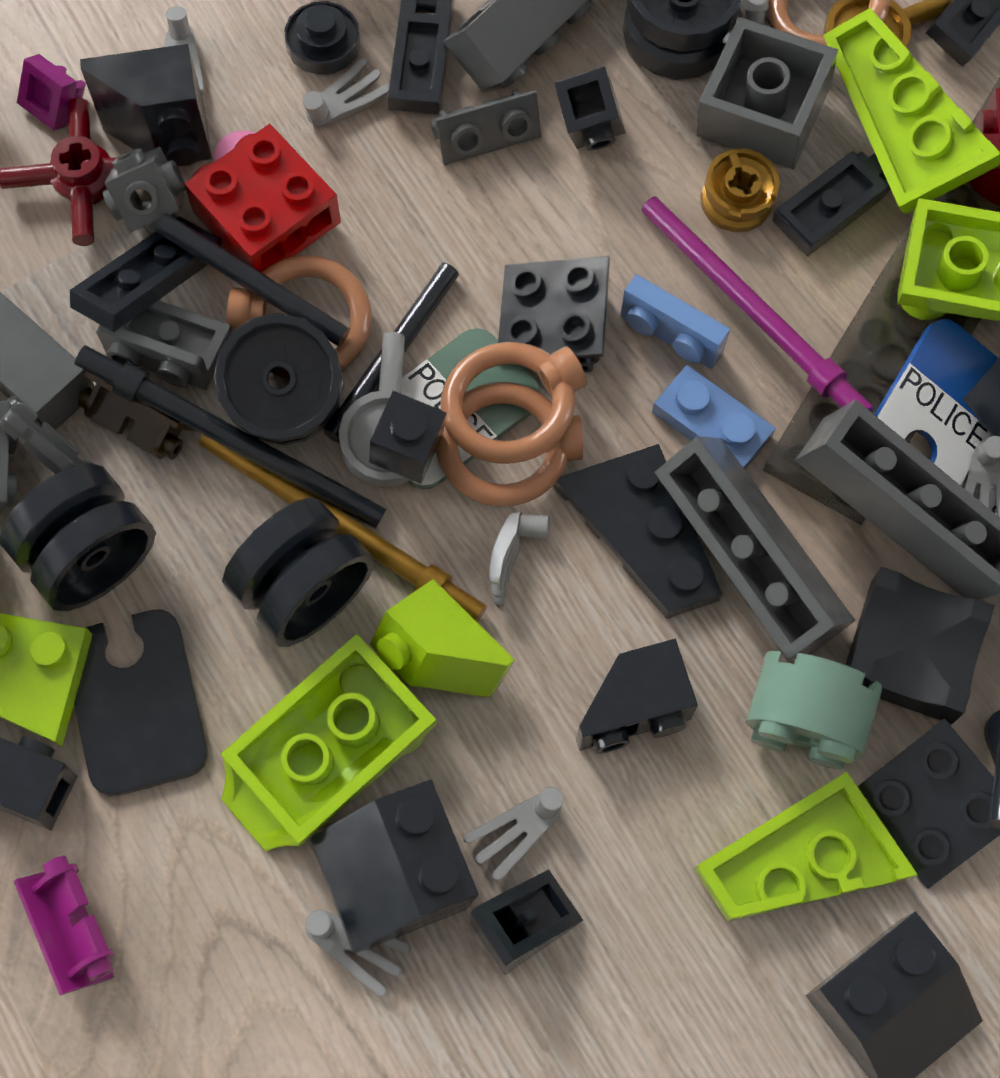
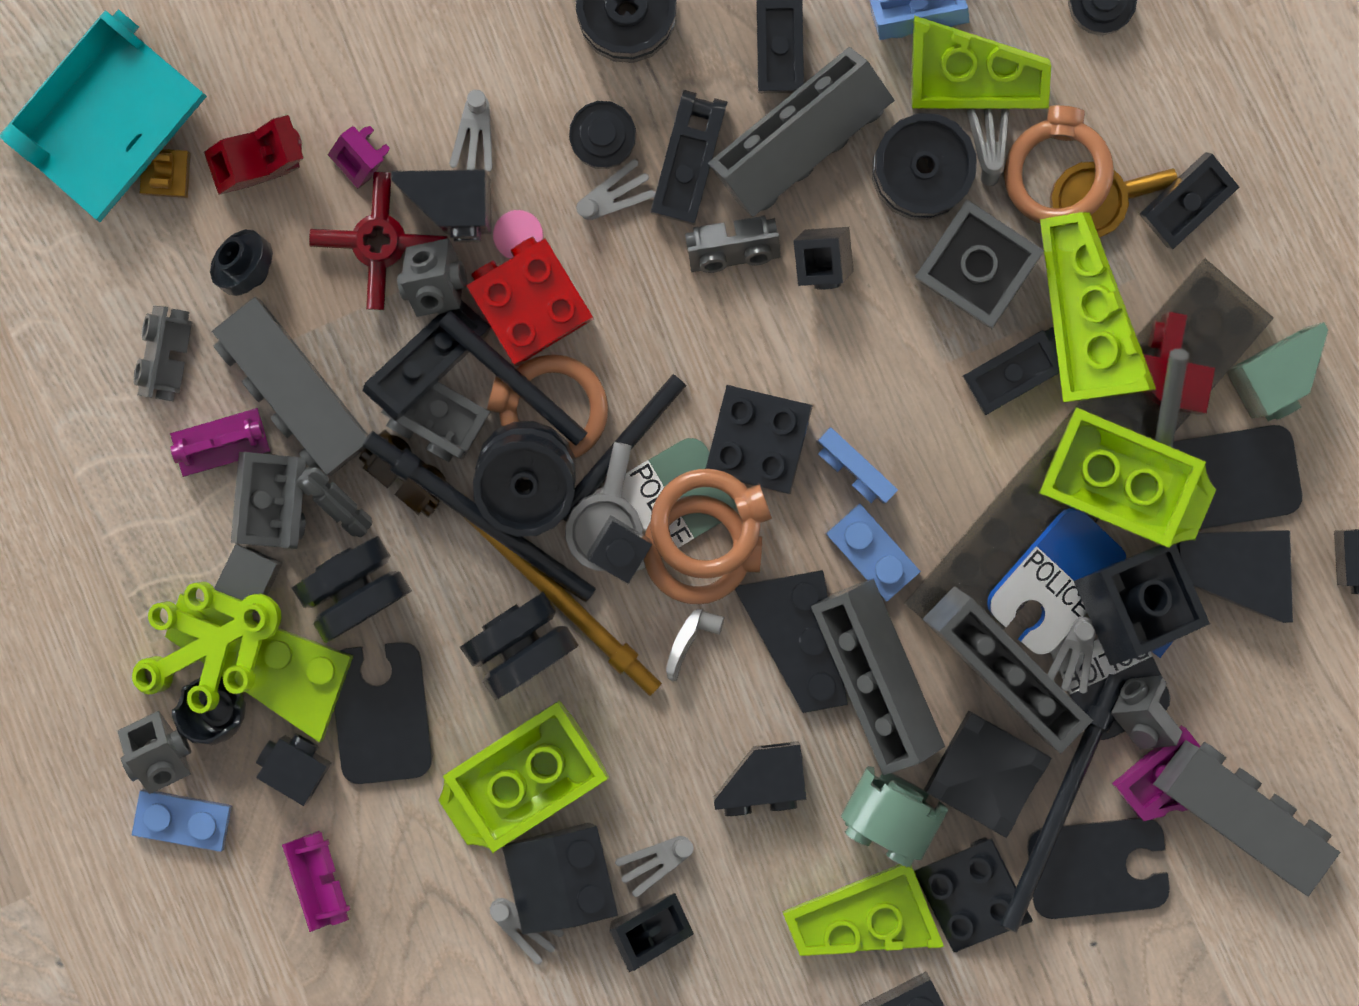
camera: 10 degrees right, 20 degrees up
lime slope [369,579,515,697] -> none
magenta bar [642,196,874,412] -> none
pearl gold wheel [700,148,780,232] -> none

